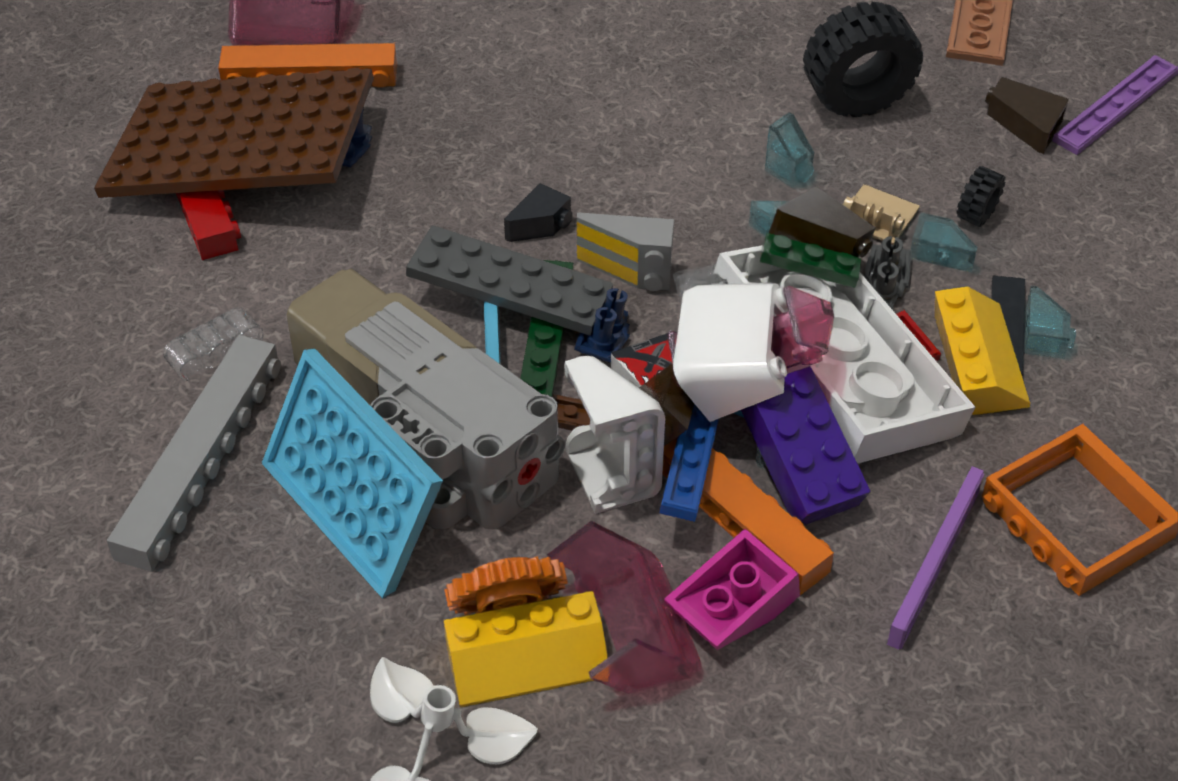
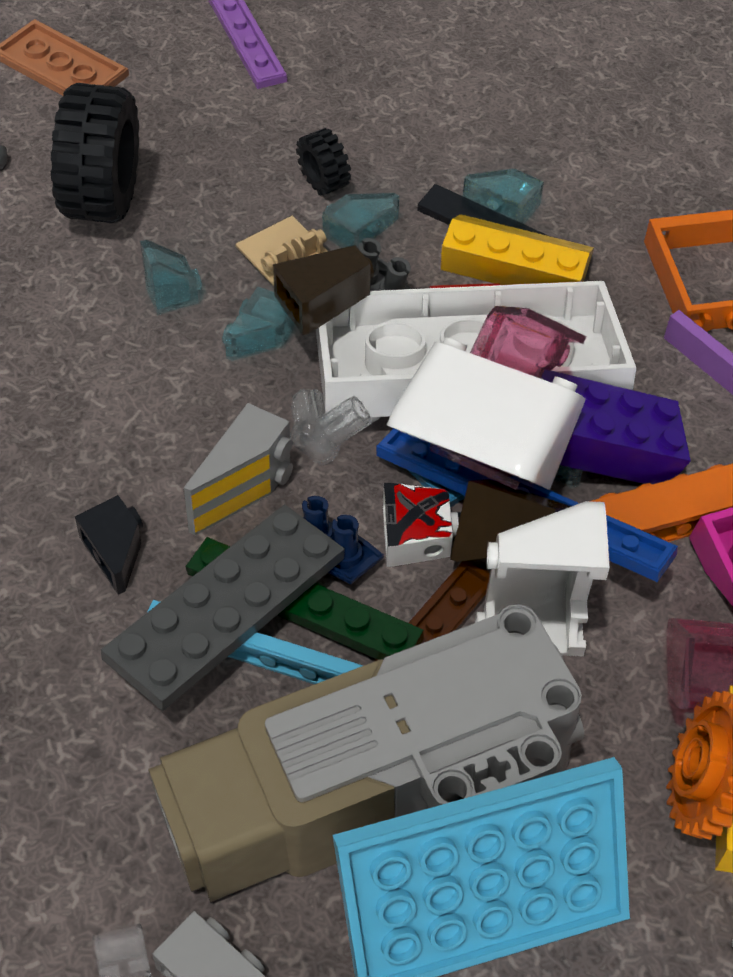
camera: 70 degrees left, 5 degrees up
dark green plate [760,233,861,288] -> none
dark brown slope [985,77,1069,154] -> none

